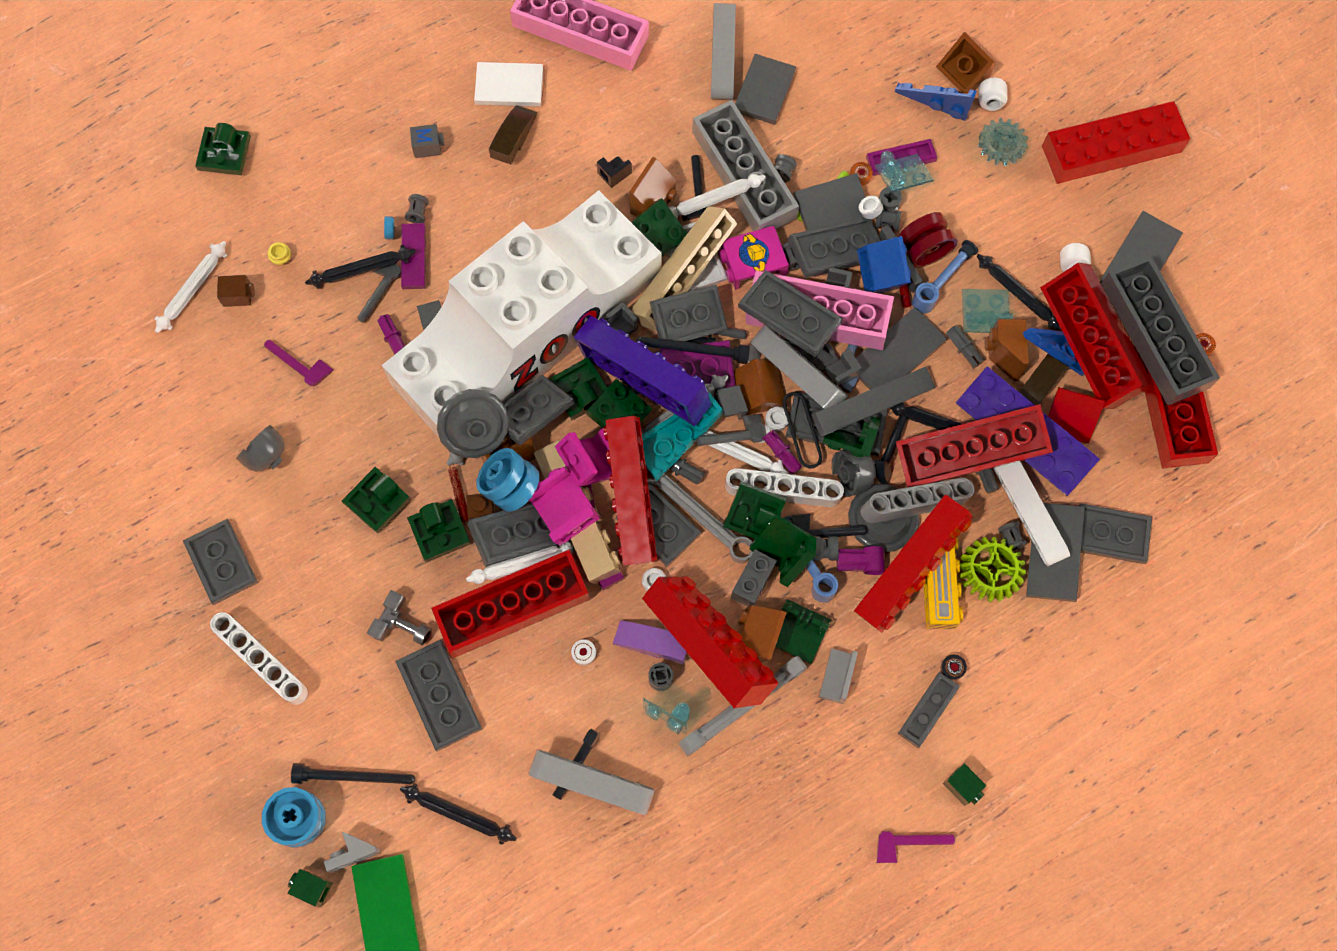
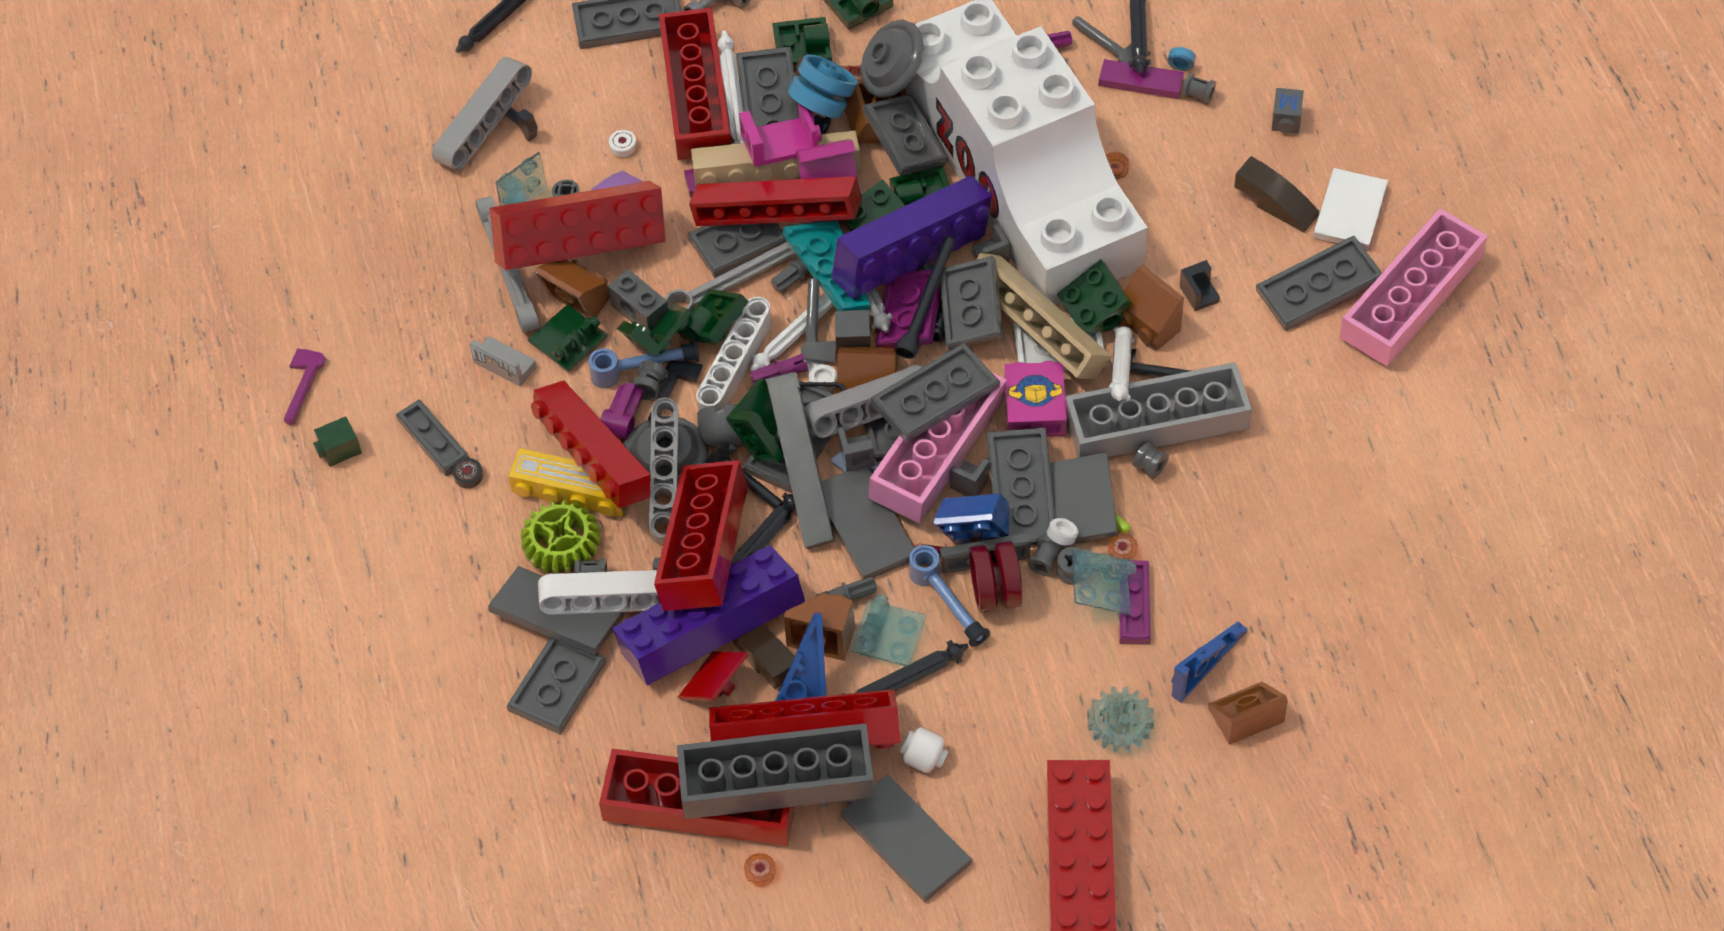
camera: 110 degrees right, 15 degrees down
white tile [642,568,666,591] -> none
light grey beam [711,3,736,100] -> none
dark grey tile [735,54,796,125] -> none
white head [978,77,1007,111] -> none
none -> dark grey tile [1256,235,1382,331]

